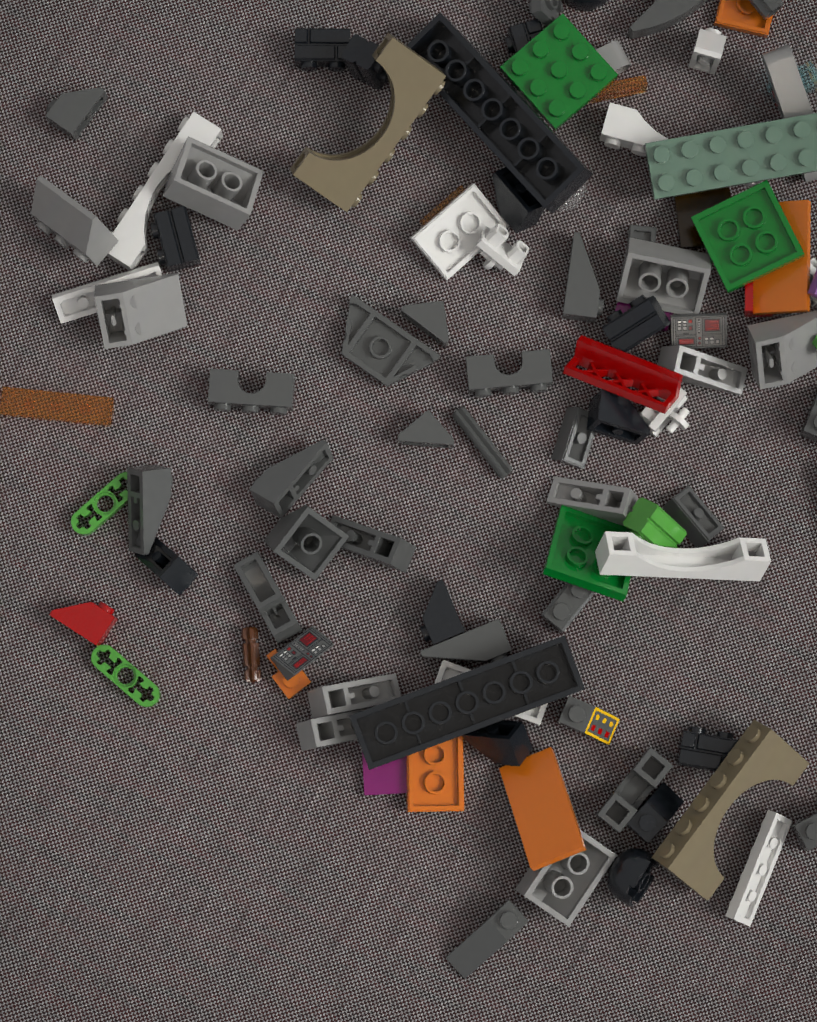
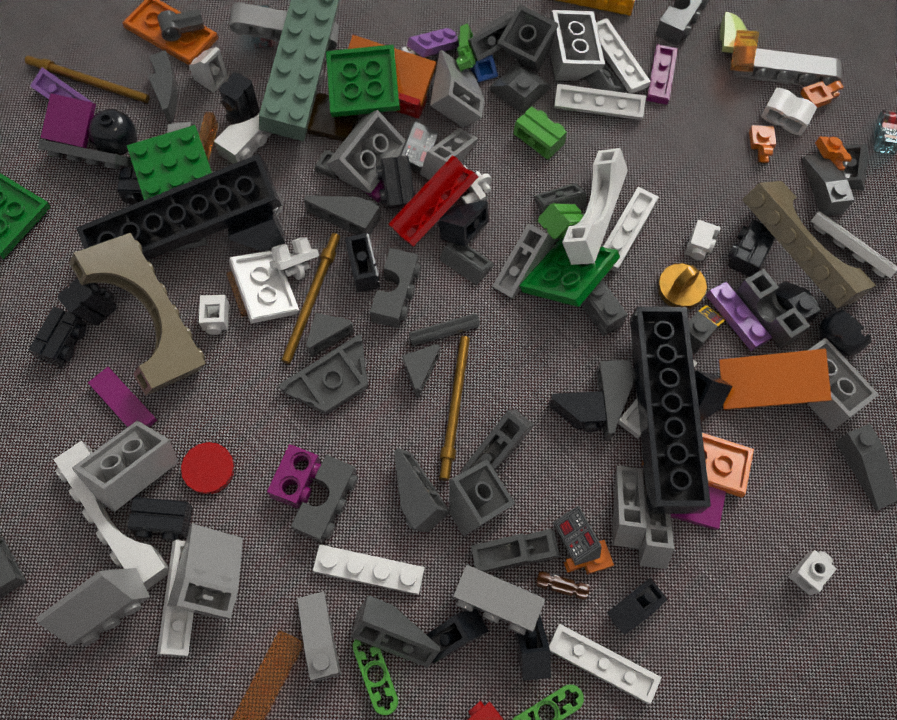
camera: 75 degrees left, 15 degrees down
none -> magenta tile [88,367,158,427]
none -> red tile [181,442,234,494]
none -> white brick [199,295,230,335]
none -> black brick [219,72,260,124]
none -> magenta brick [267,444,321,509]
none -> pearl gold bar [281,233,340,364]
none -> light grey slope [297,592,342,682]
none -> white plate [313,545,425,596]
none -> black brick [345,233,380,292]
none -> pearl gold bar [439,336,470,481]
none -> light grey slope [453,565,545,635]
none -> bright green brick [513,106,567,160]
none -> black slope [515,615,551,681]
none -> white plate [549,624,662,704]
none -> white plate [603,187,659,273]
none -> black slope [607,578,668,635]
none -> pearl gold tile [658,263,707,309]
none -> white brick [685,220,721,260]
none -> medium lavender plate [706,281,772,351]
none -> white brick [788,550,837,595]

